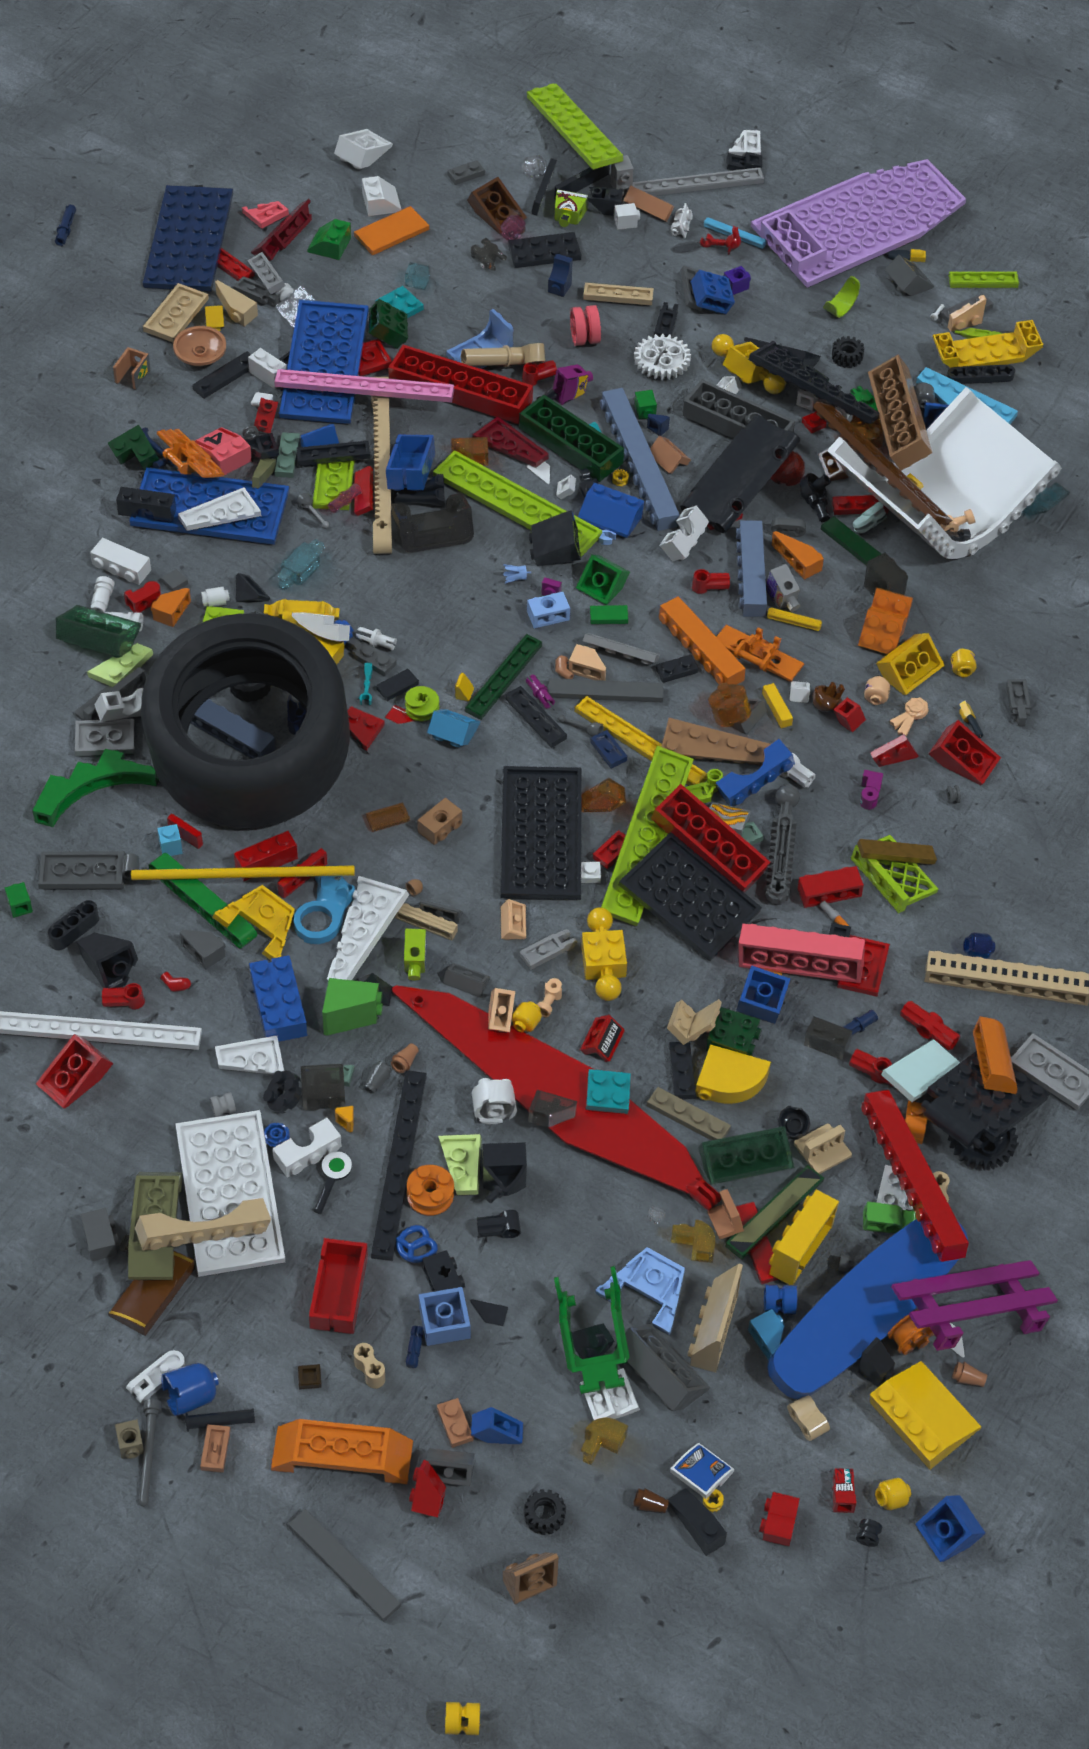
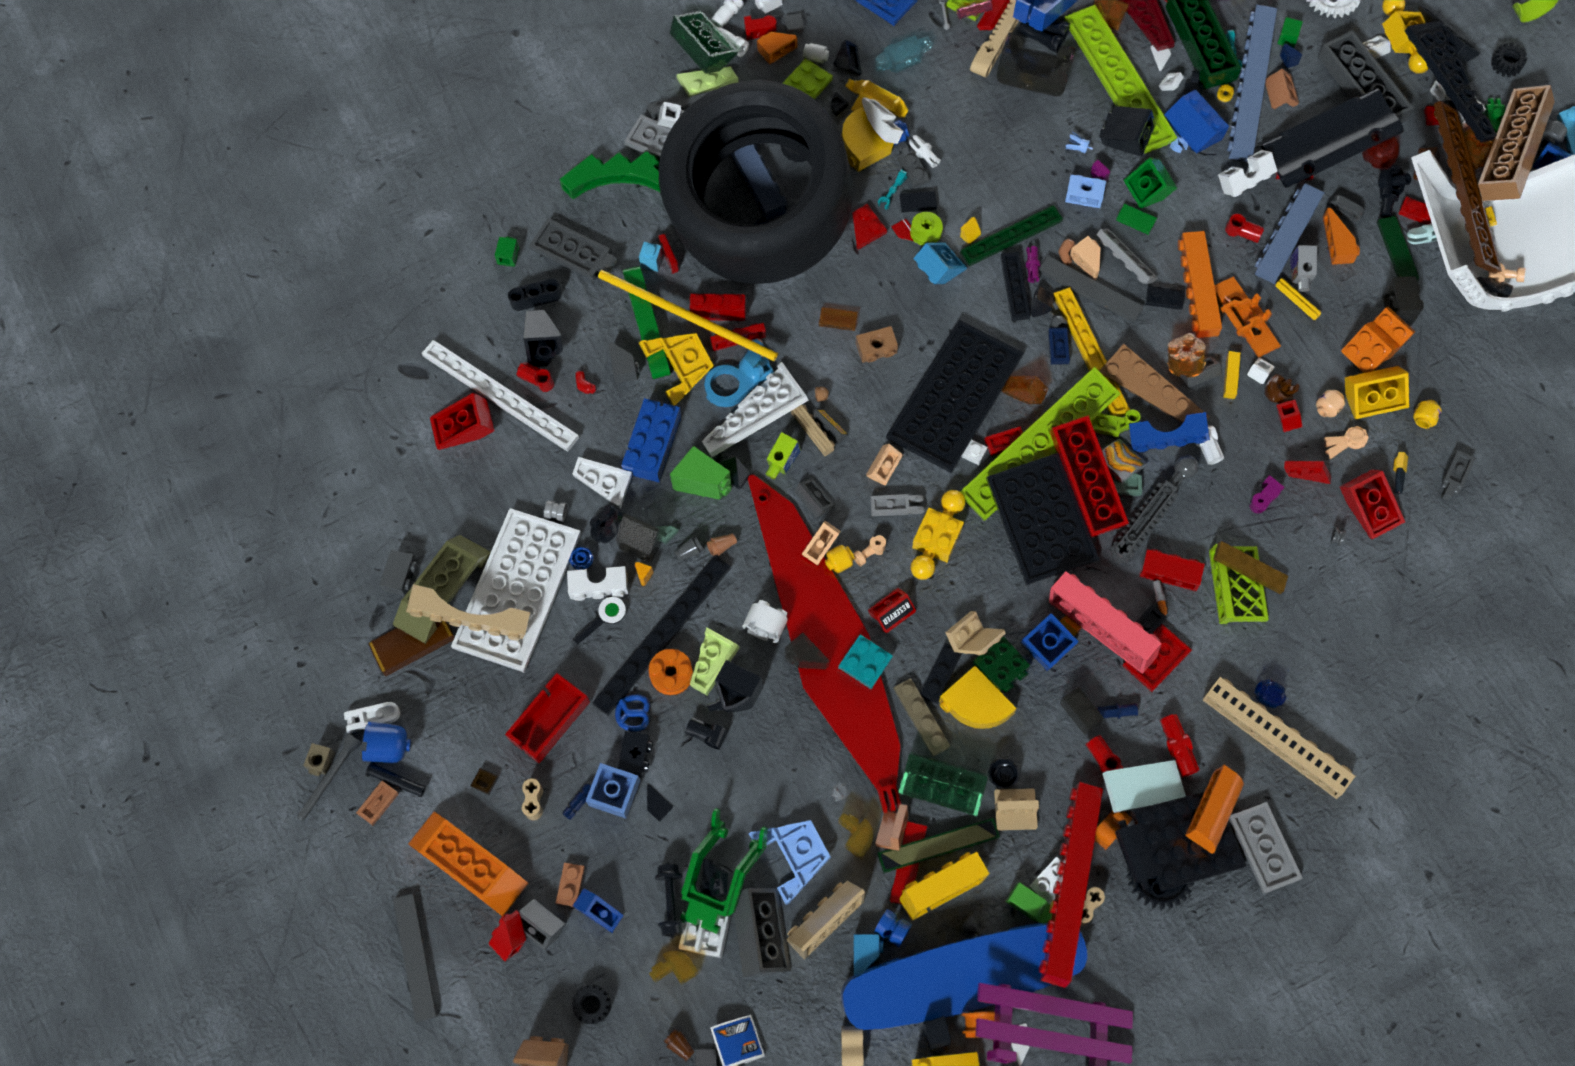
camera: 35 degrees right, 15 degrees up
none -> black piece [655,862,686,939]
none -> black tile [1031,286,1054,317]

